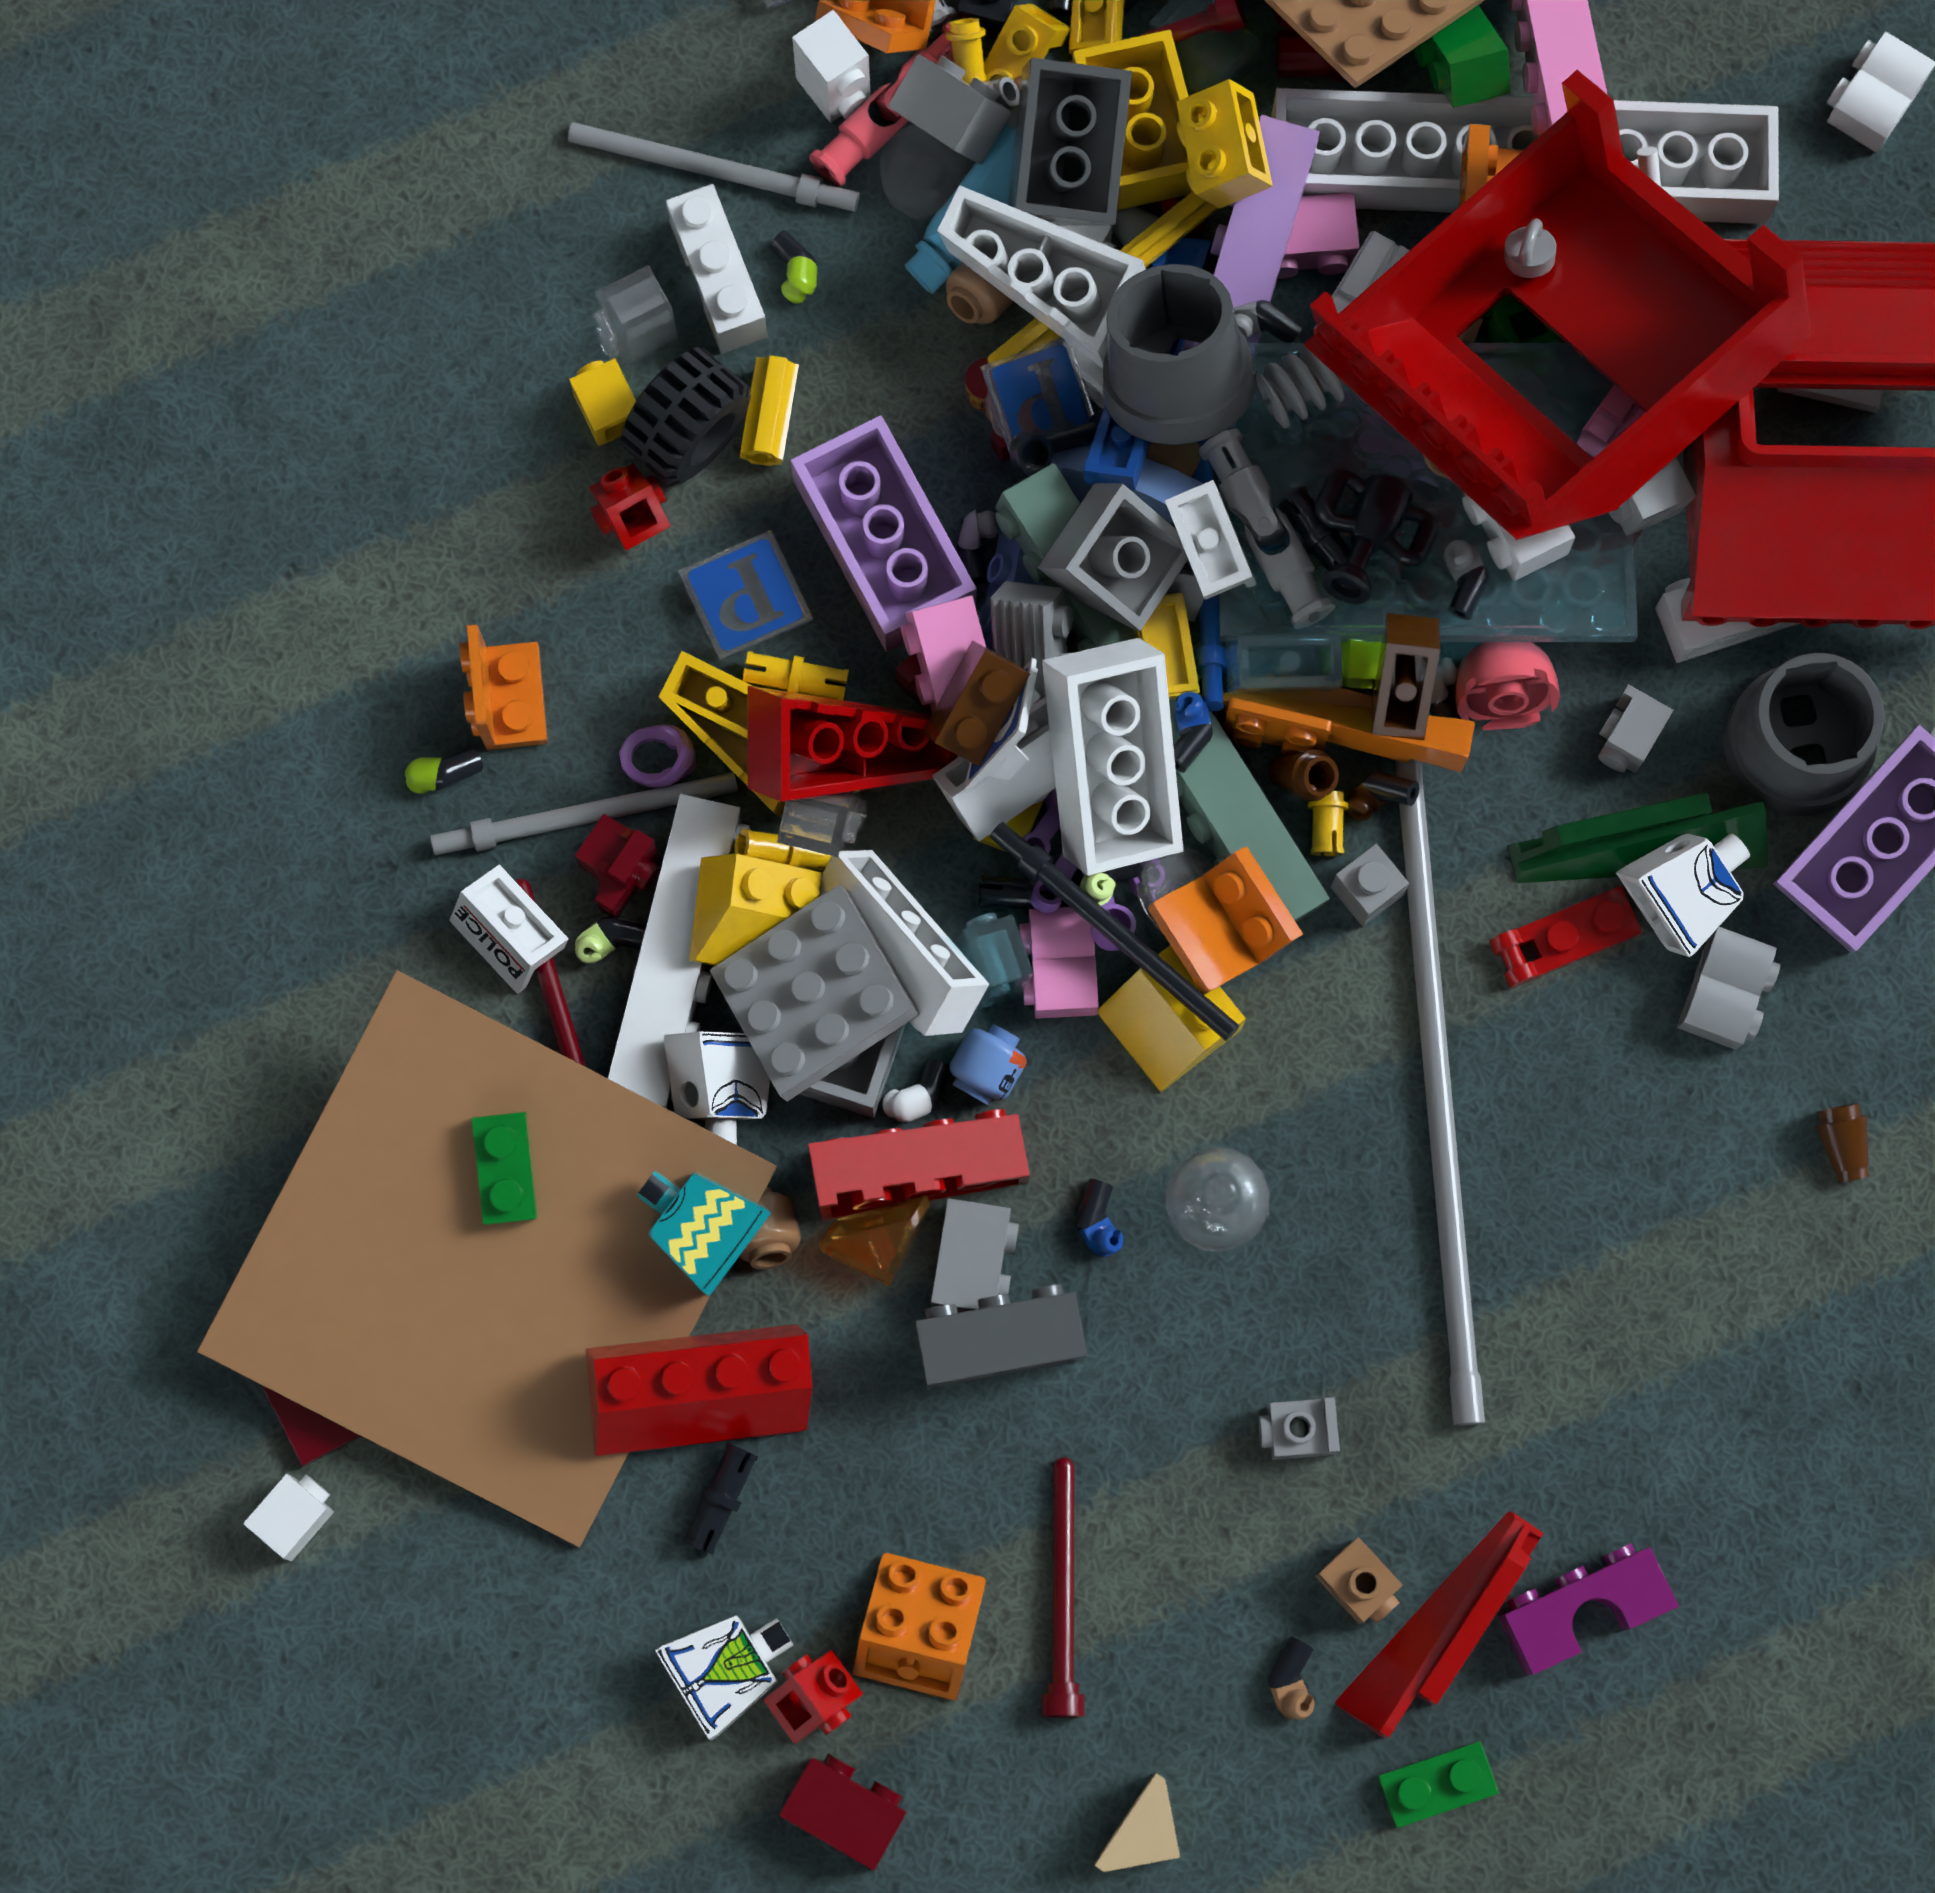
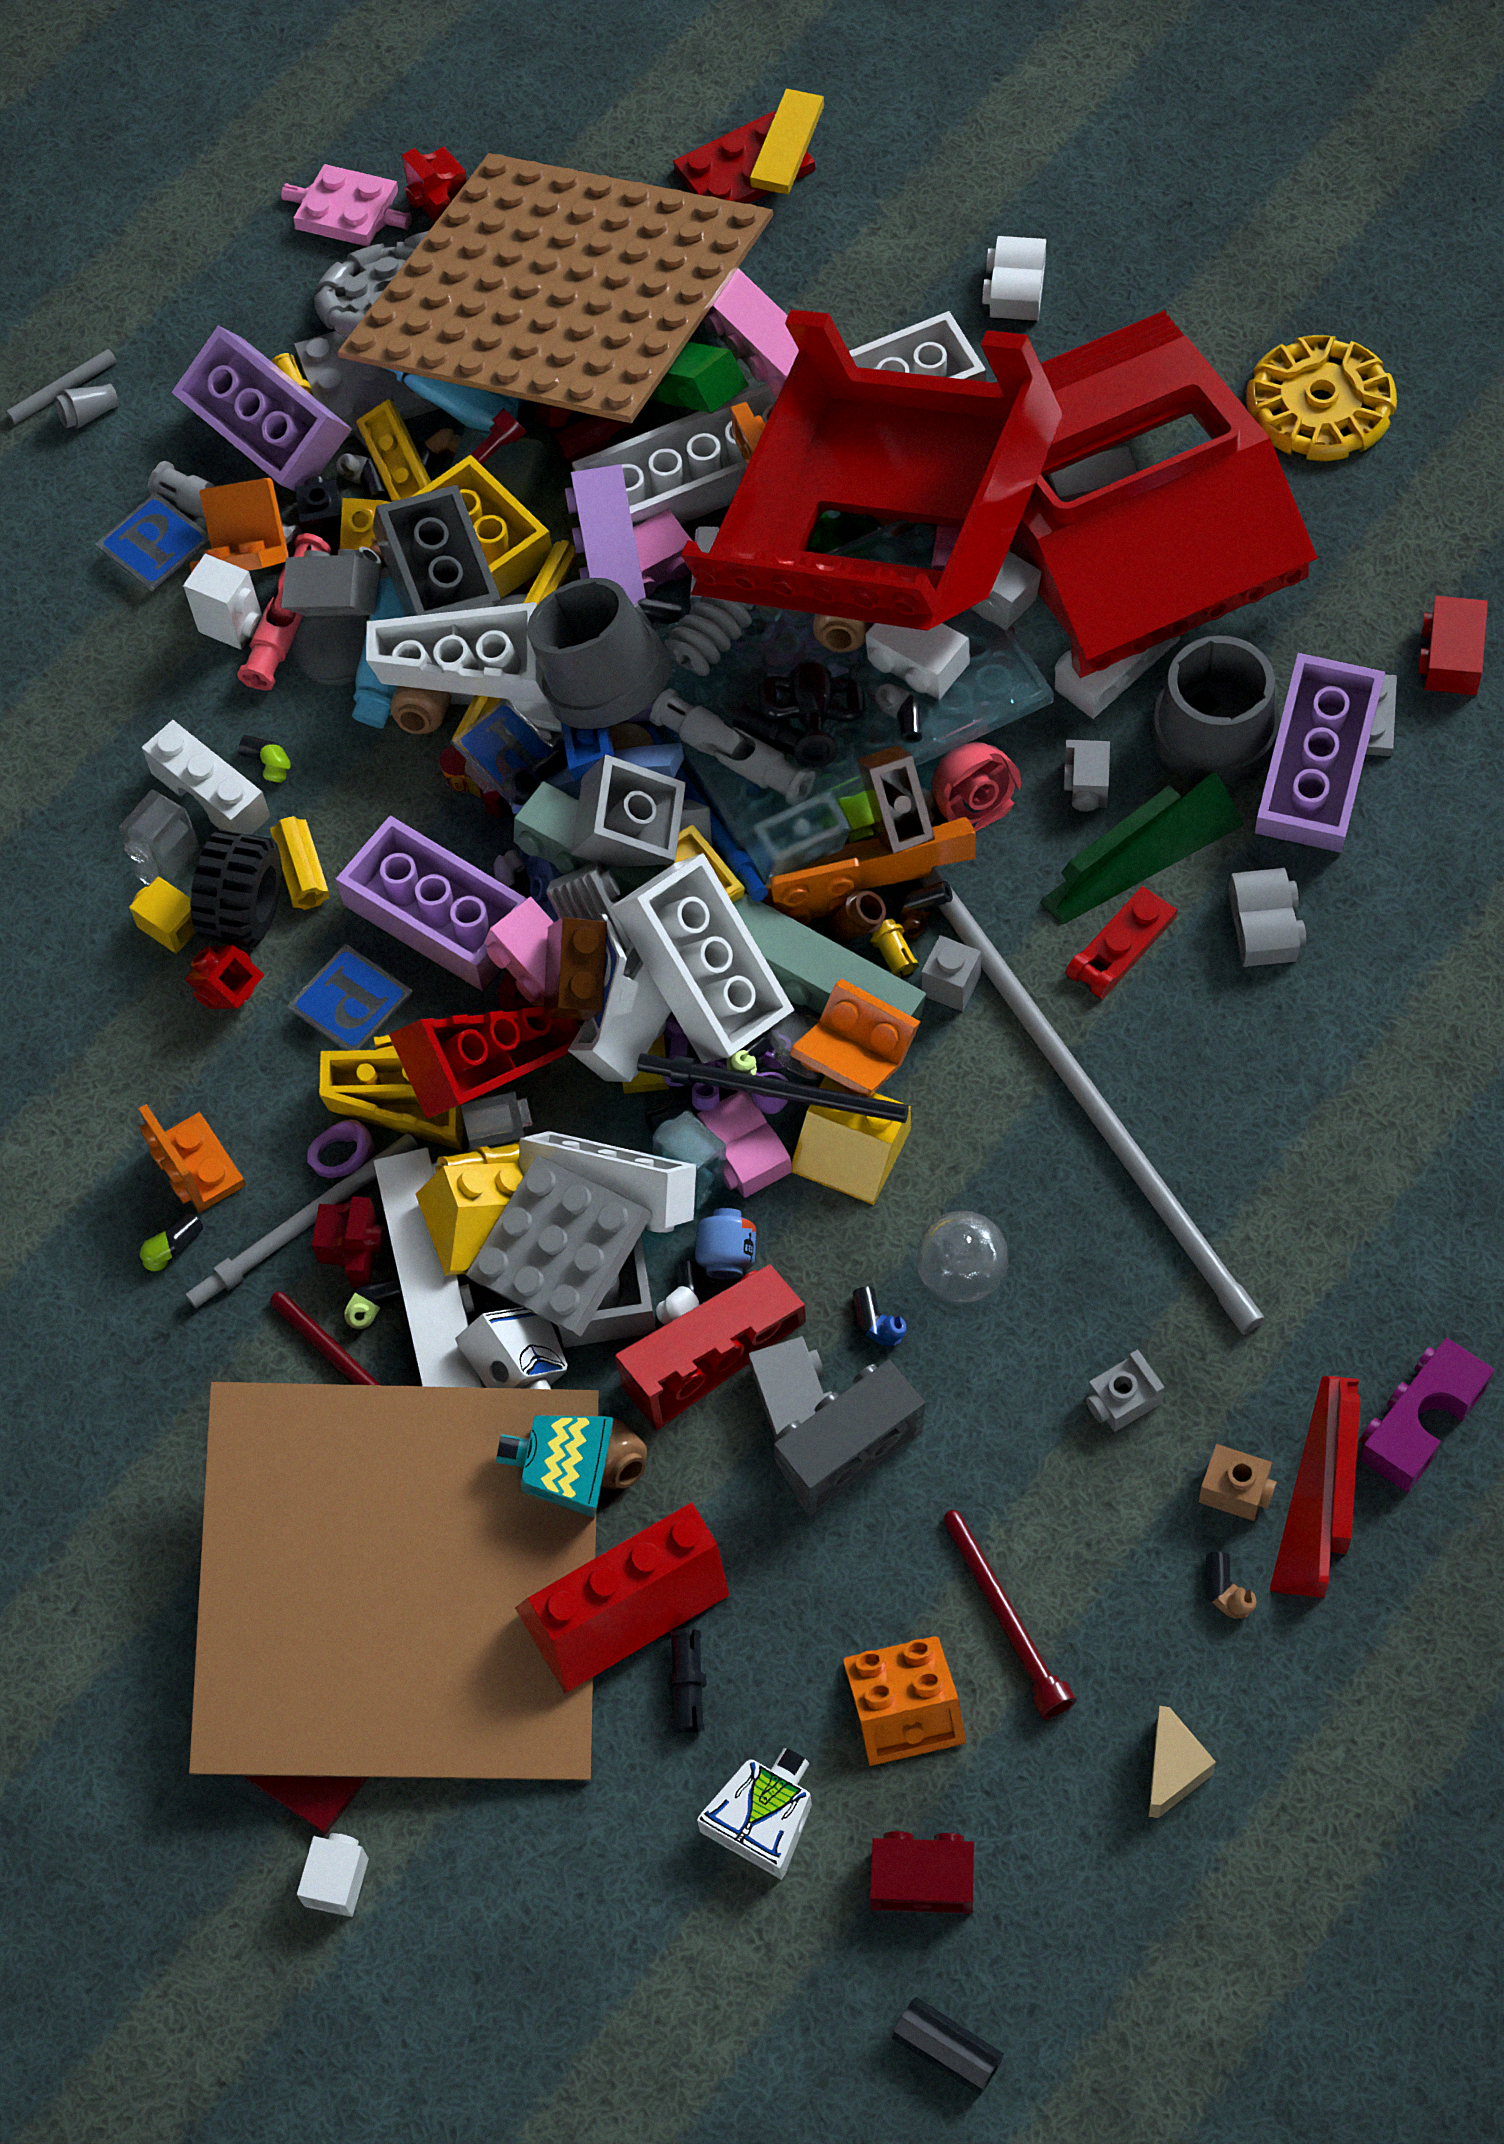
camera: 20 degrees left, 15 degrees down
white panel [449,865,568,994] -> none
green plate [471,1111,538,1225] -> none
light grey bar [568,122,860,212] -> none
red brick [763,1650,863,1744] -> none
clear orange slope [818,1195,930,1286] -> none
yellow pin [945,18,987,84] -> none
white panel [1165,480,1257,599] -> none
arm [1173,691,1213,773] -> none
yellow brick [1176,79,1273,208] -> none
green plate [1377,1741,1499,1828] -> none
light grey tile [1504,218,1557,278] -> none
white torso [1616,833,1750,957] -> none
reddish brown cone [1815,1103,1870,1183] -> none

